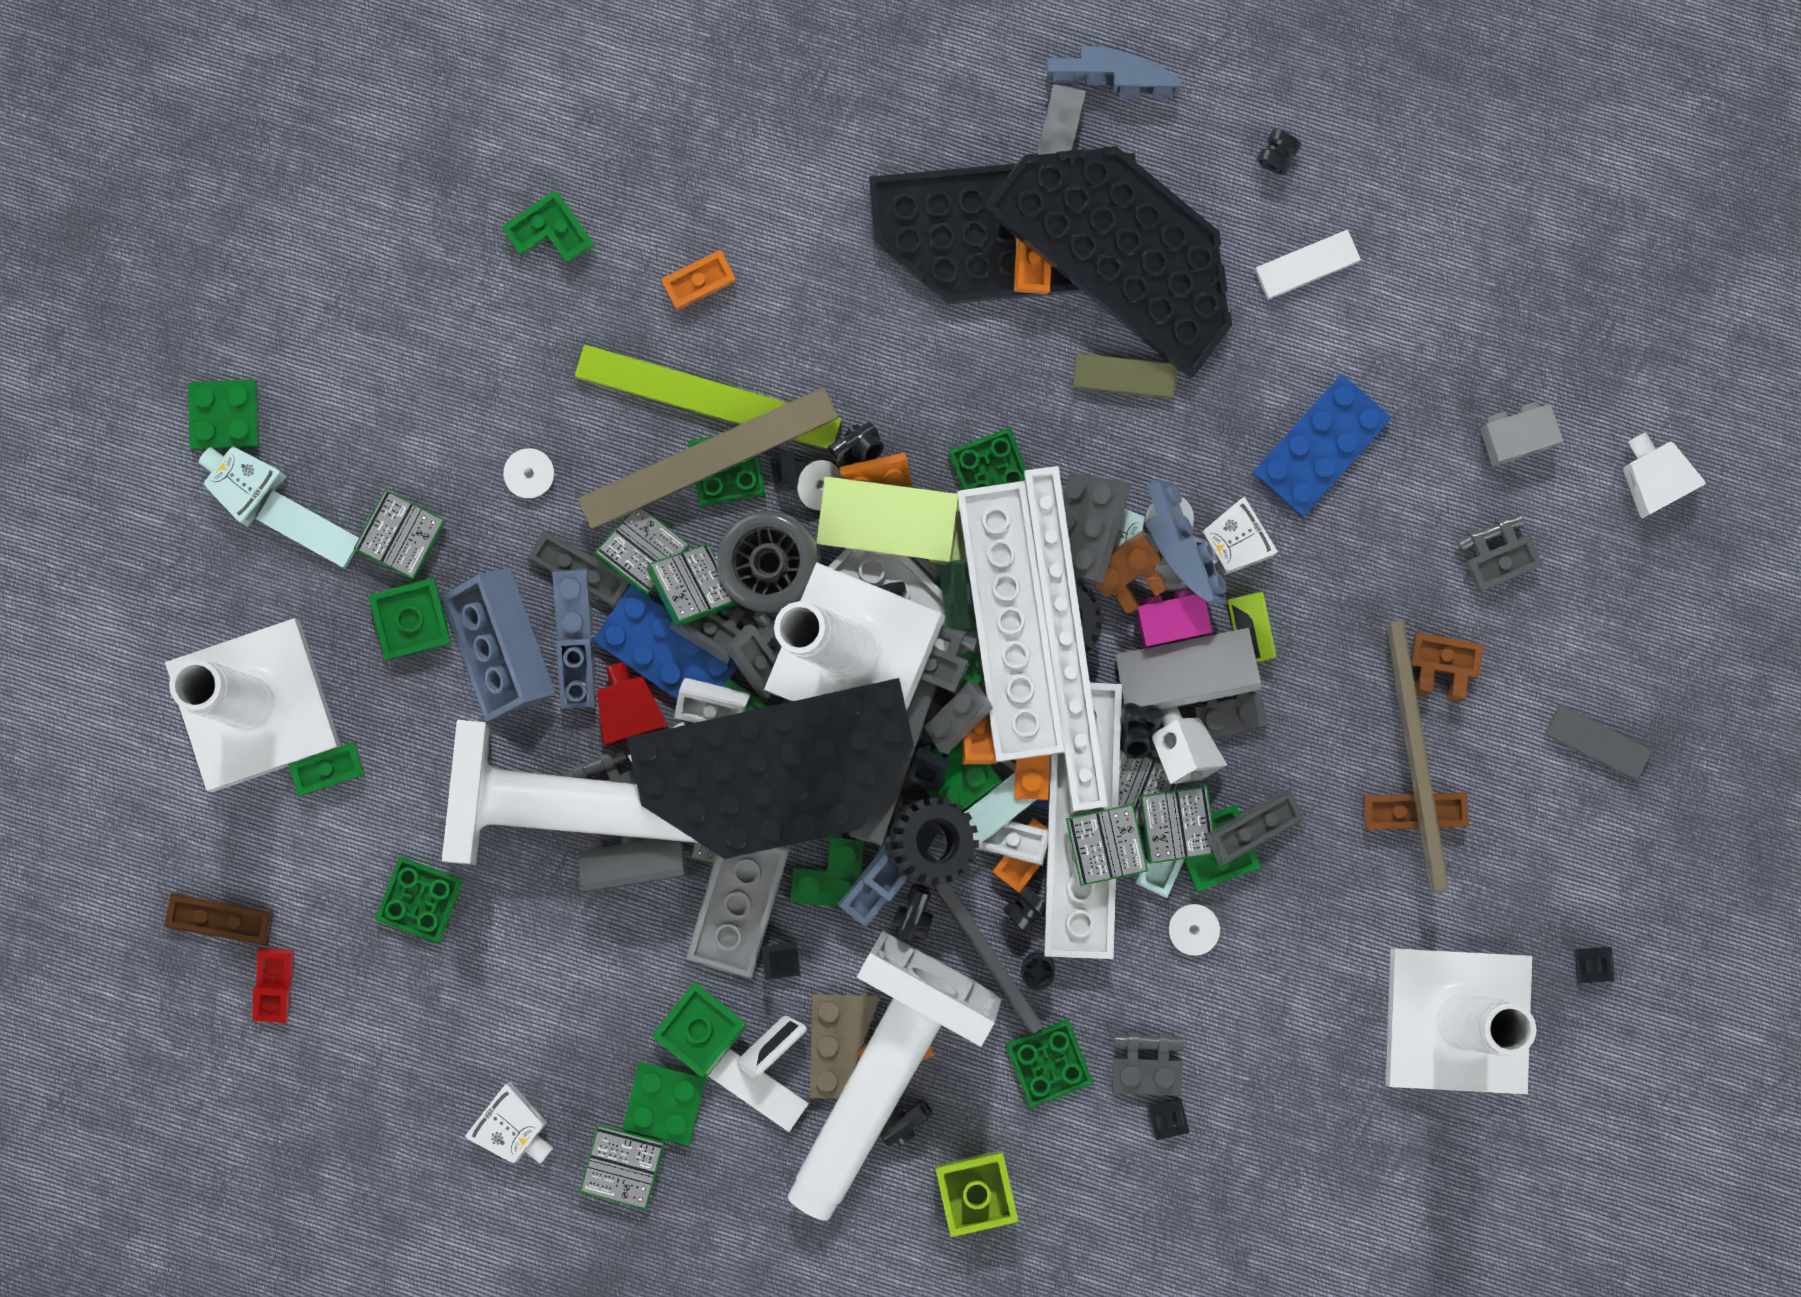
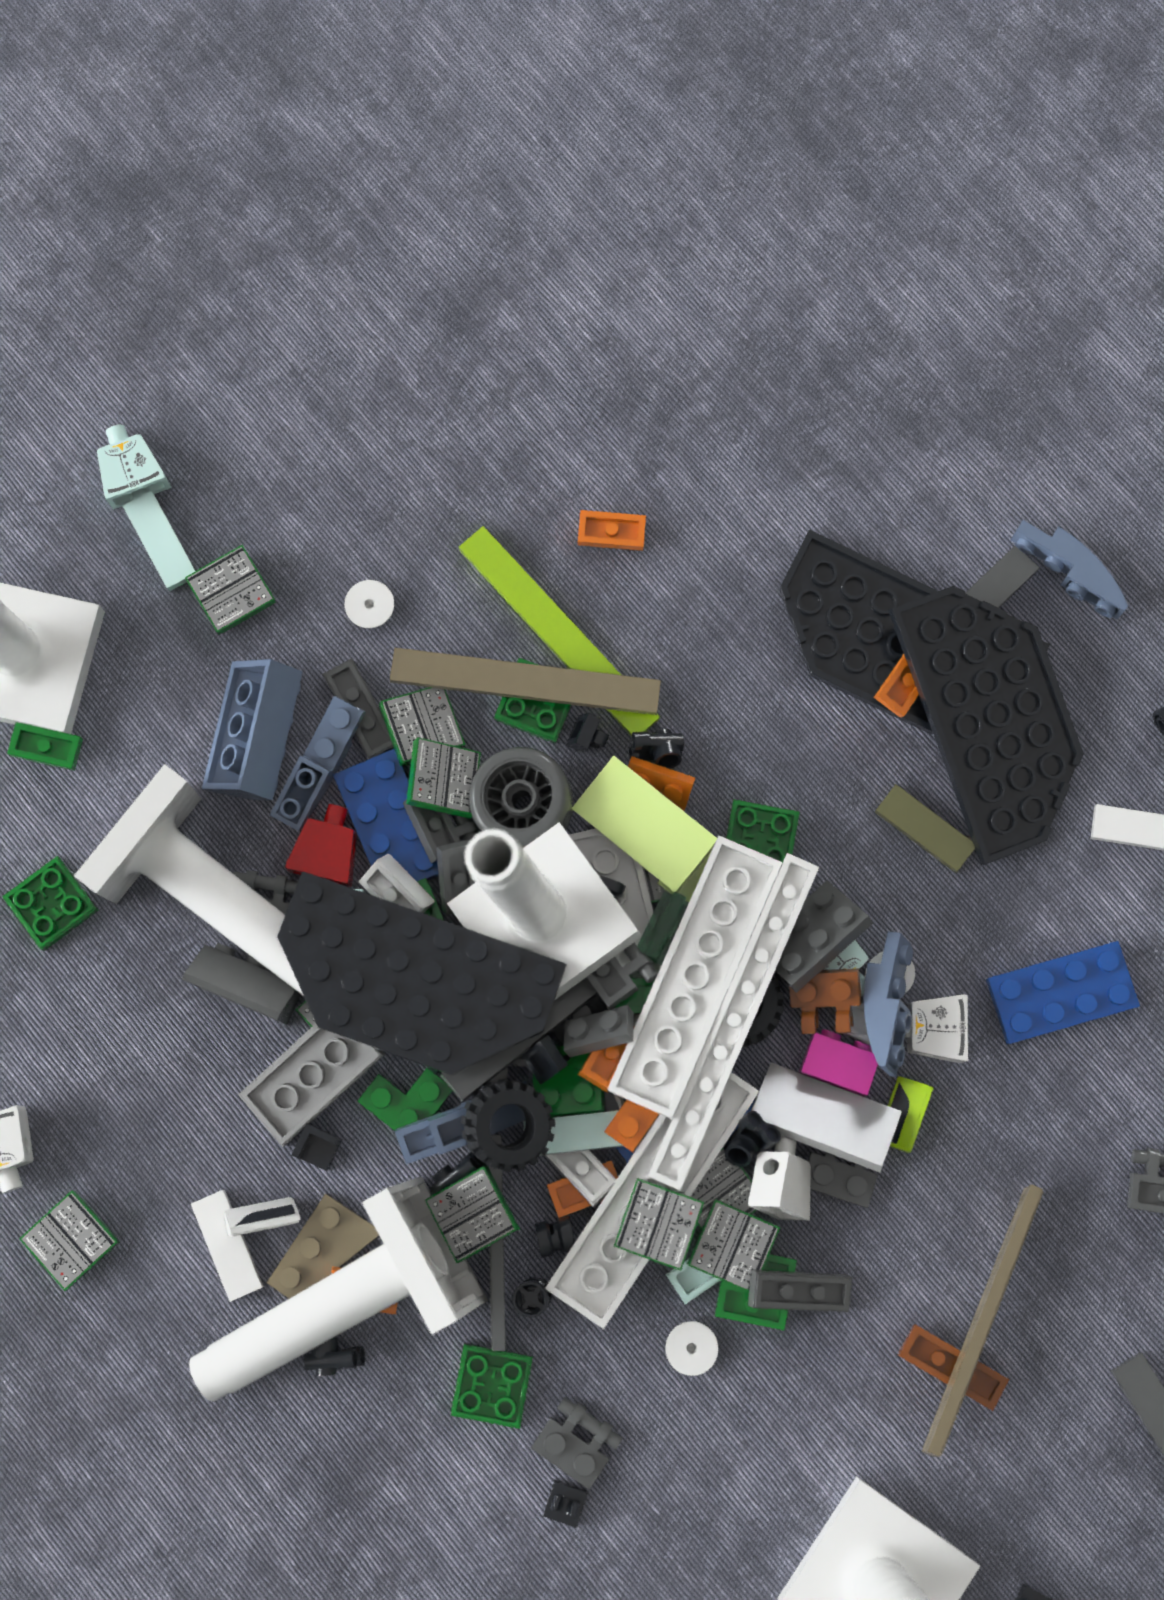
camera: 35 degrees right, 5 degrees down
green plate [188,379,260,451] -> none
green plate [368,578,452,661] -> none
green plate [501,189,595,265] -> none
green plate [622,1061,706,1145] -> none
green plate [652,982,748,1079] -> none
white piece [797,460,841,510] -> none
lime brick [935,1150,1019,1237] -> none
dark orange plate [1410,632,1484,702] -> none
none -> light grey tile [425,1166,520,1264]

